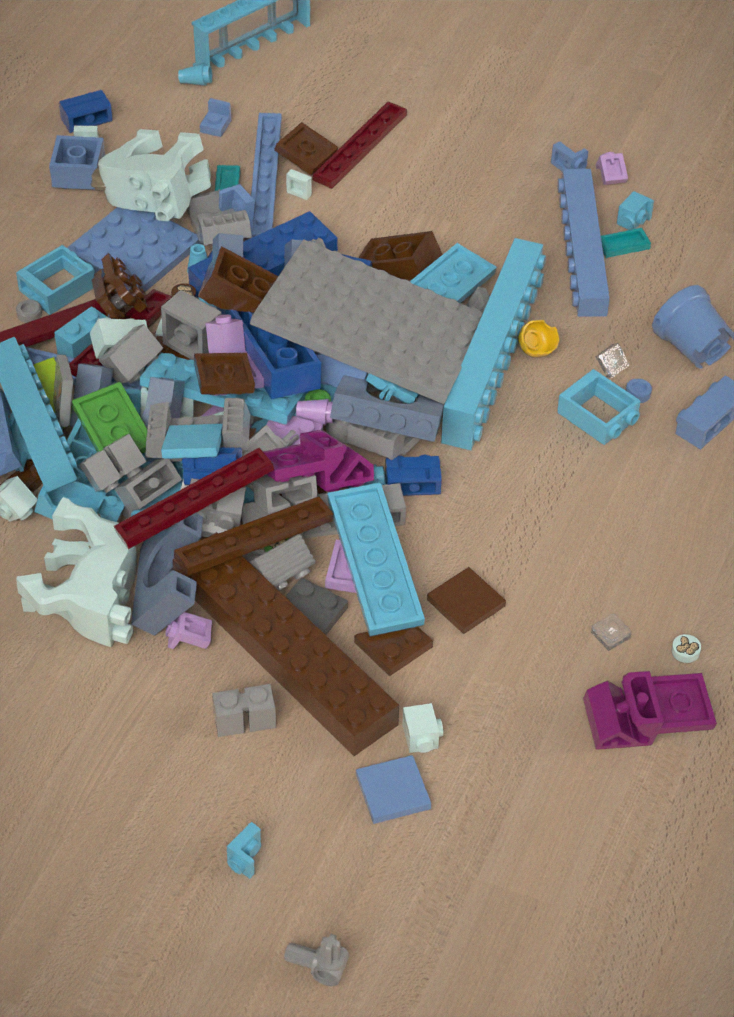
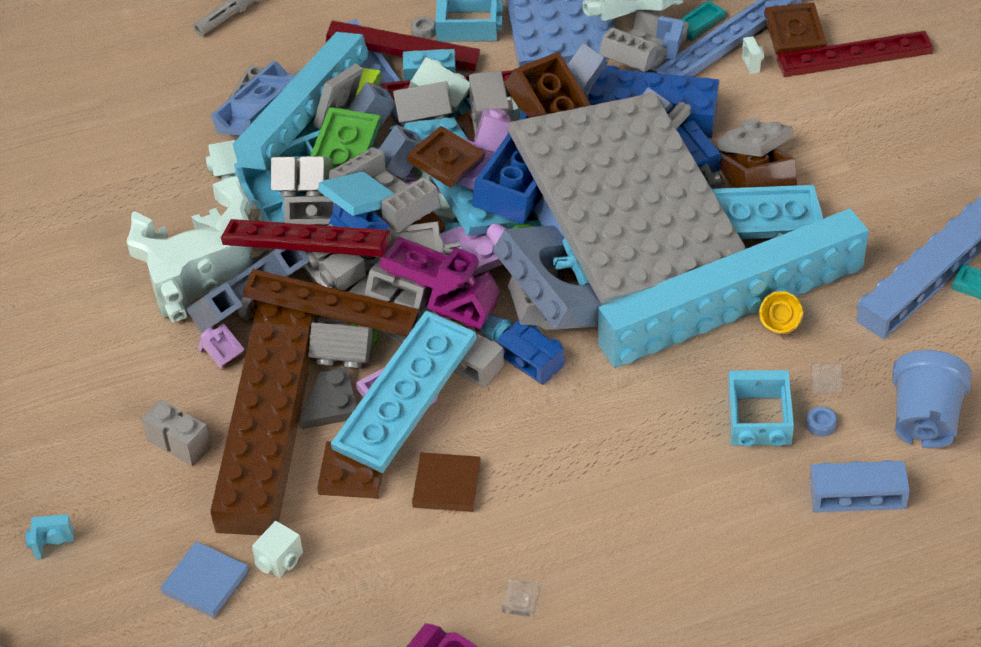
camera: 50 degrees right, 0 degrees up
reddish brown piece [91,253,147,319] -> none
none -> light grey plate [717,119,793,157]

